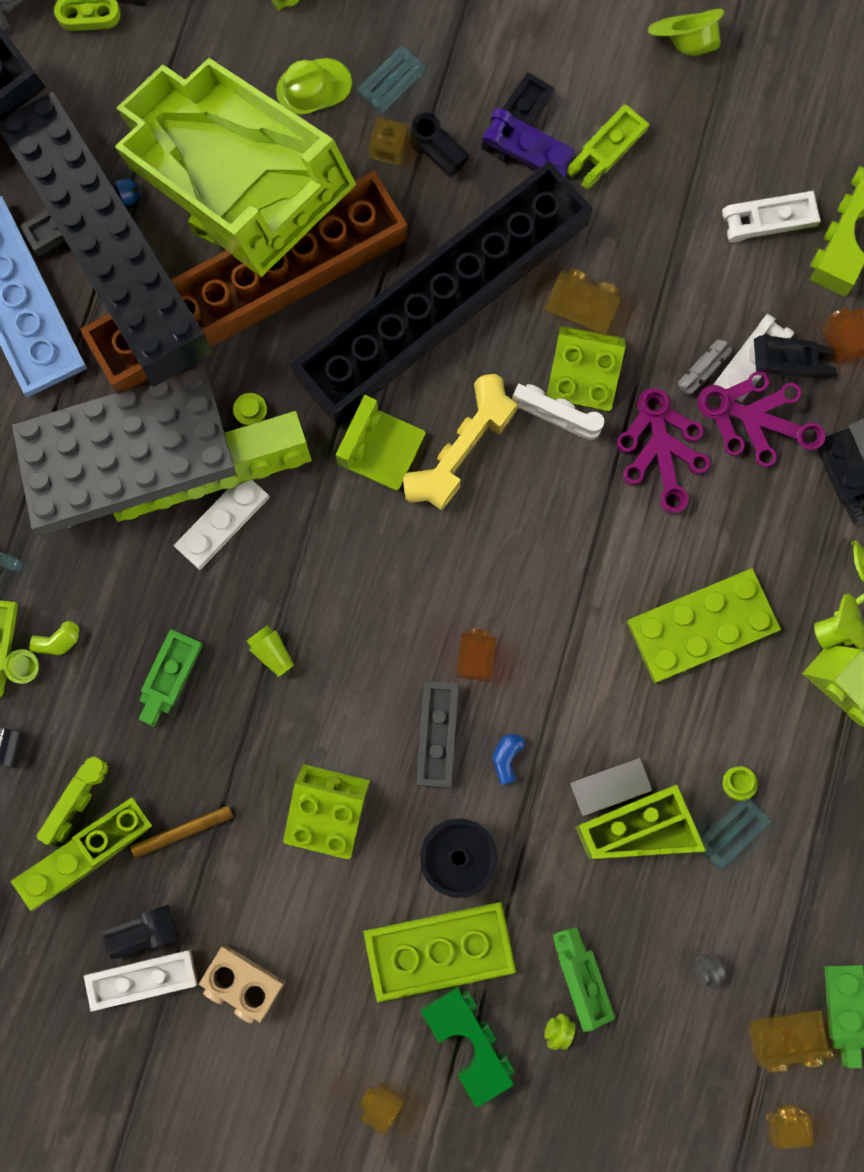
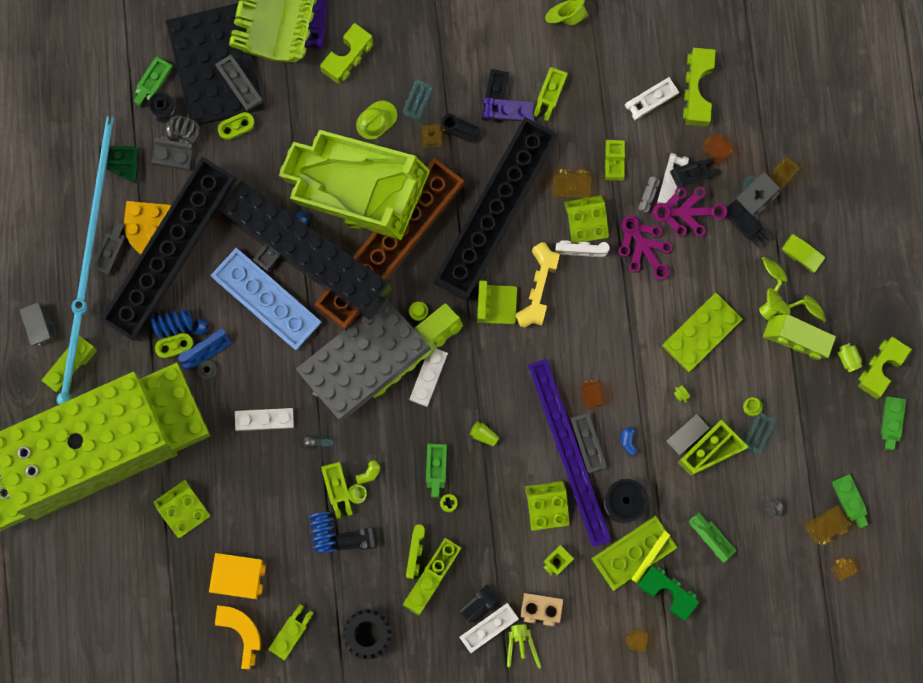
camera: 25 degrees left, 0 degrees up
pearl gold bar [130,805,234,859] -> none
lime plate [544,1014,575,1050] -> none
none -> lime bush [440,494,457,512]
none -> lime plant [507,624,541,669]
none -> dark purple plate [528,359,611,548]
none -> lime brick [543,545,574,576]
none -> lime slope [605,140,625,181]
none -> neon yellow bar [631,531,670,584]
none -> lime plate [674,385,691,403]

